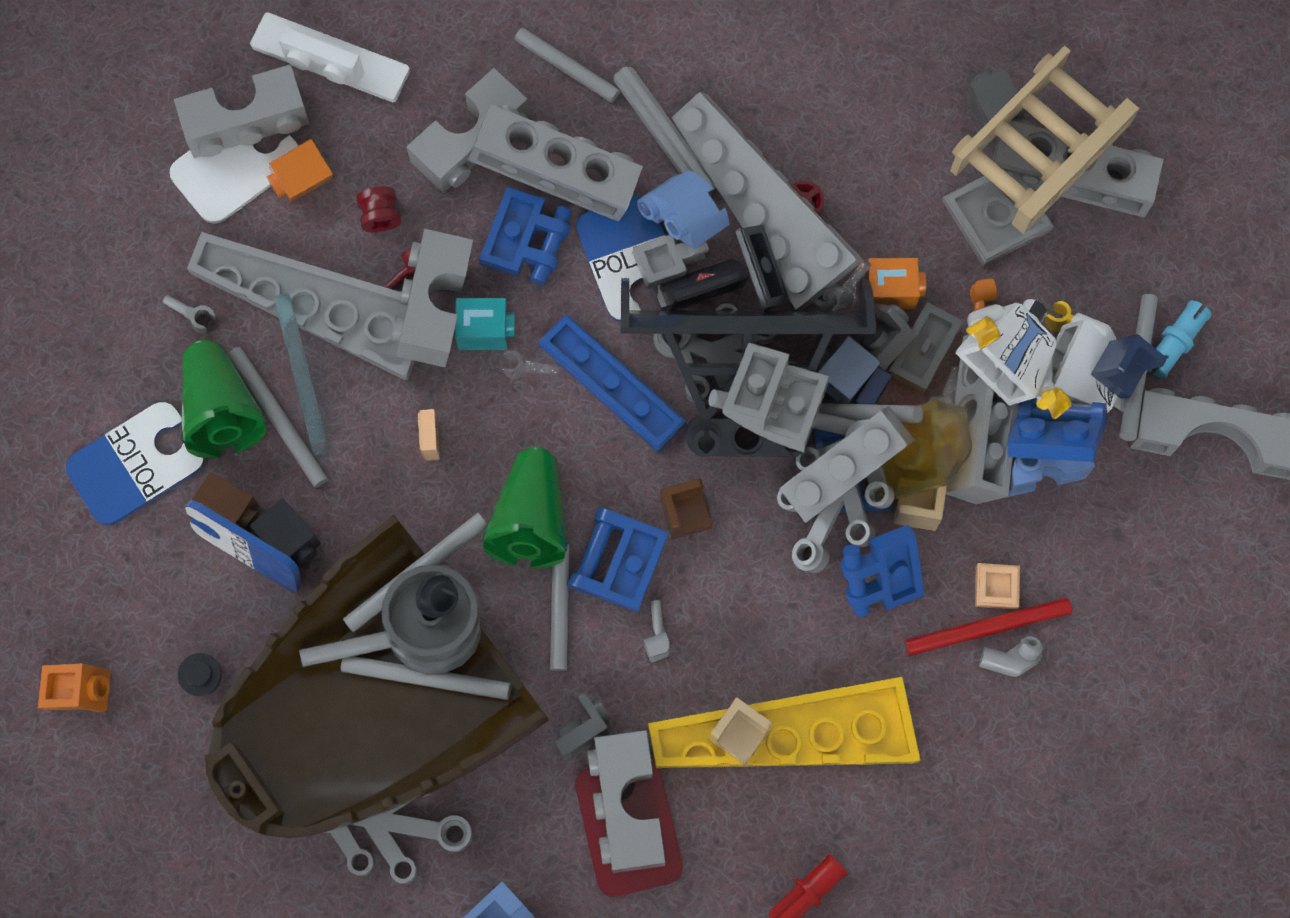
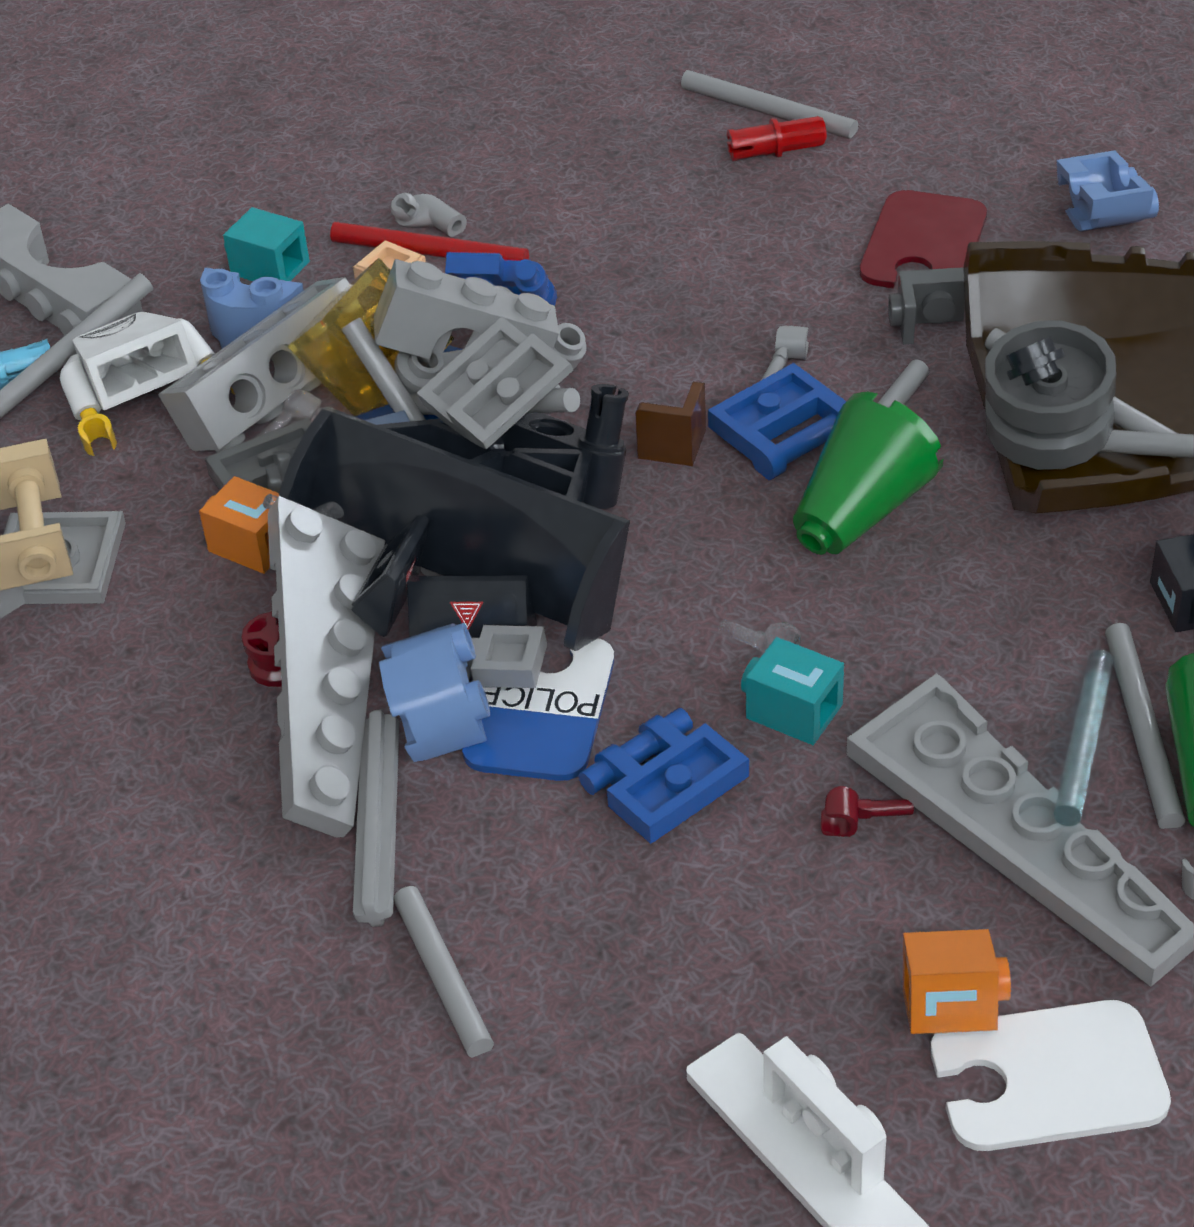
camera: 145 degrees left, 30 degrees down
light grey arch [174,64,310,158] -> none
light grey bar [343,512,488,632] -> none
dark red wheel [356,186,402,233] -> none
light grey arch [391,229,473,367] -> none
light grey arch [406,68,529,193] -> none
light nougat tile [418,409,440,461] -> none
light grey brick [468,104,643,222] -> none
blue tile [538,314,686,453] -> none
light grey arch [587,730,665,873] -> none
yellow wing [648,677,921,768] -> none
tan panel [709,697,773,765] -> none
white torso [956,299,1072,420] -> none
orange hand [970,278,997,311] -> none
blue plate [1007,399,1107,462] -> none
dark blue panel [1090,334,1167,399] -> none
none -> teal brick [223,207,310,281]

